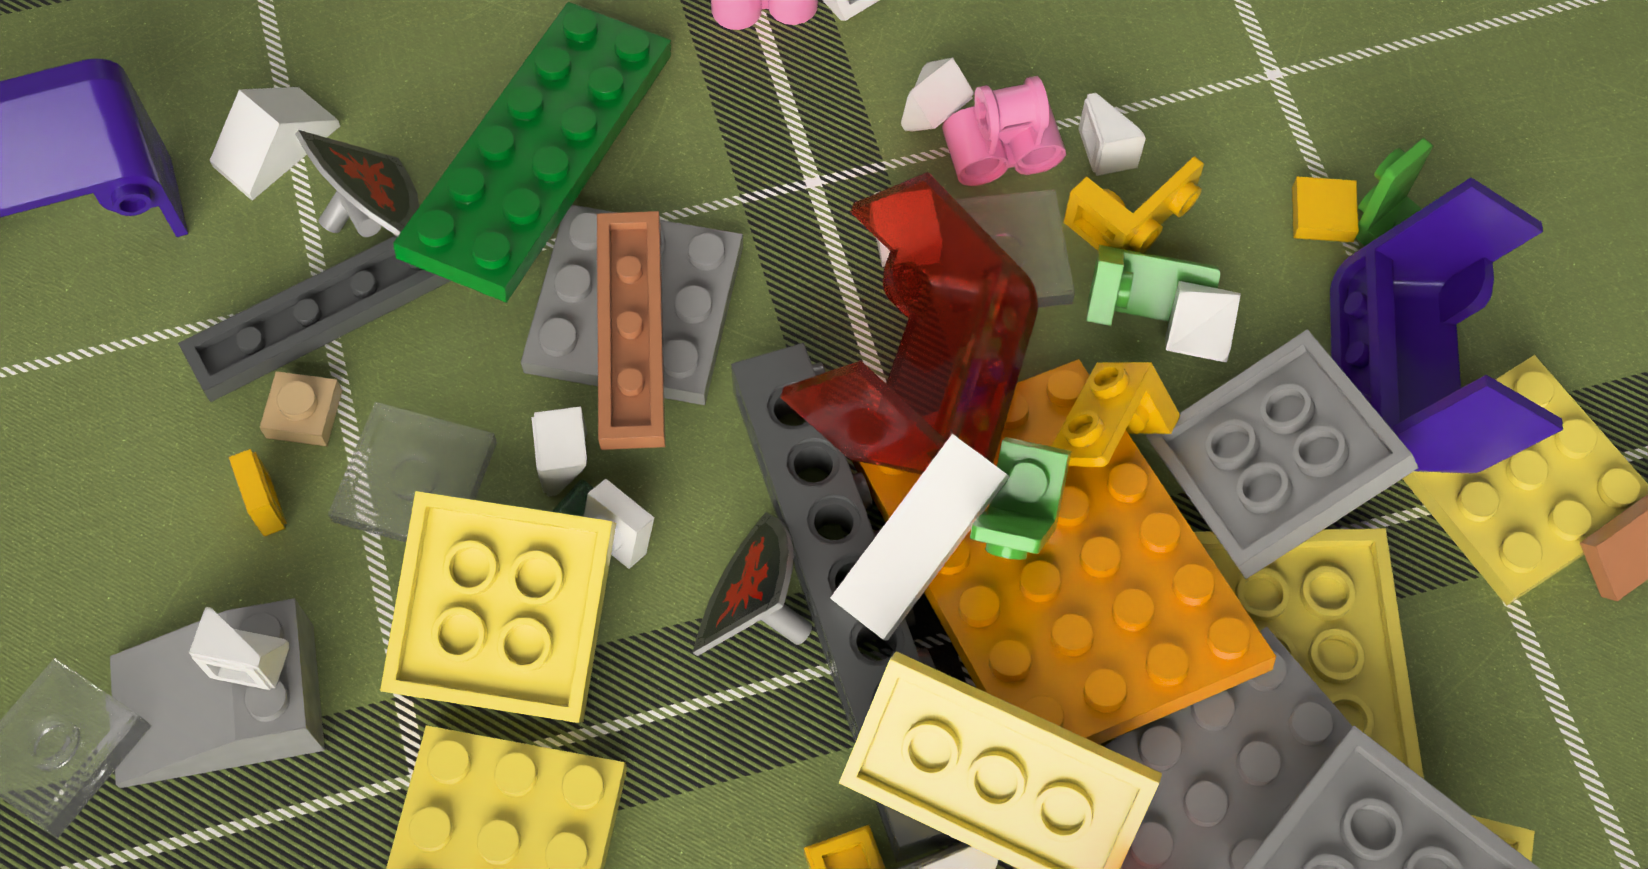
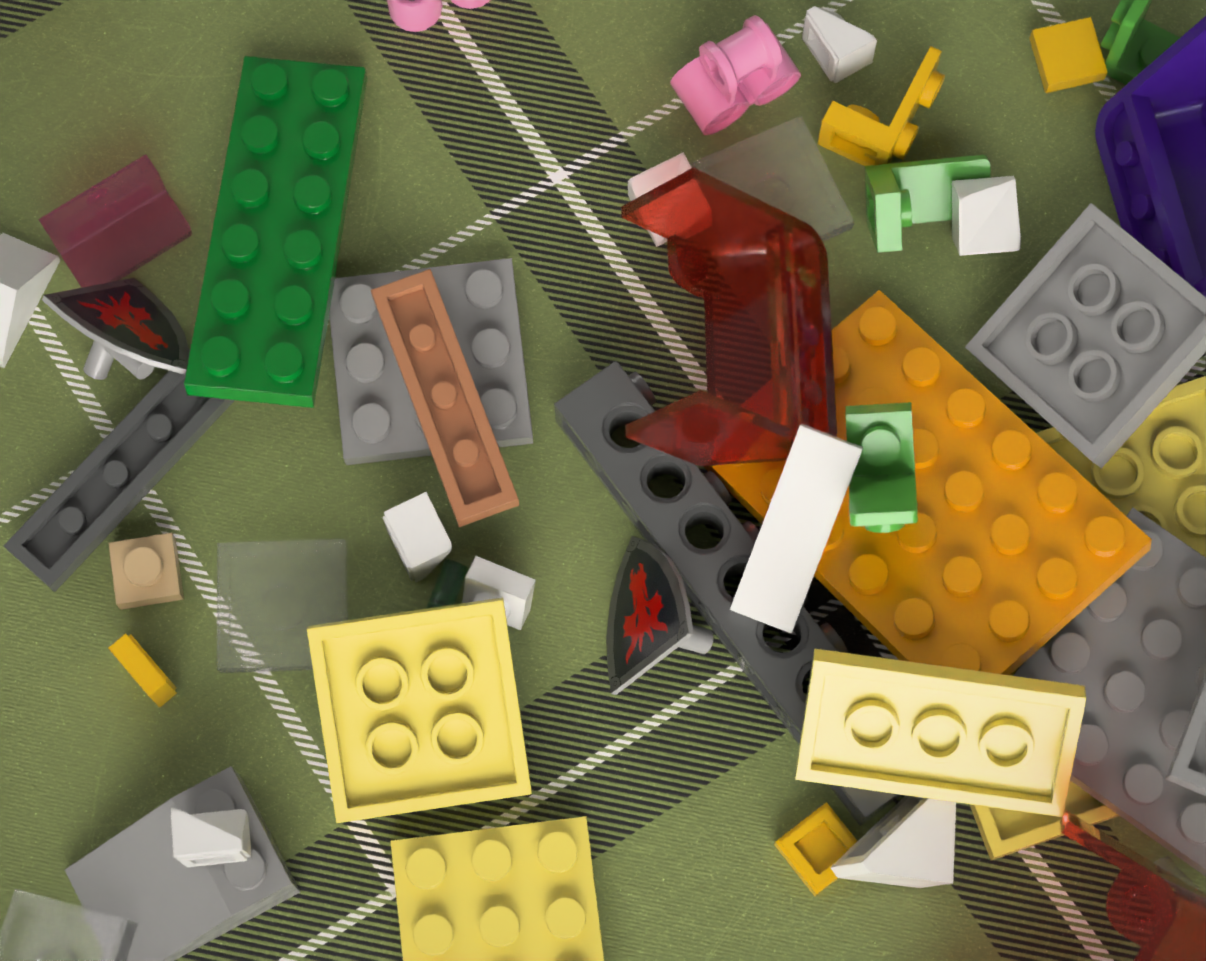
camera: 15 degrees left, 10 degrees up
white slope [901,57,975,132] -> none
yellow bracket [1051,362,1181,467] -> none
none -> clear pink panel [38,154,192,288]

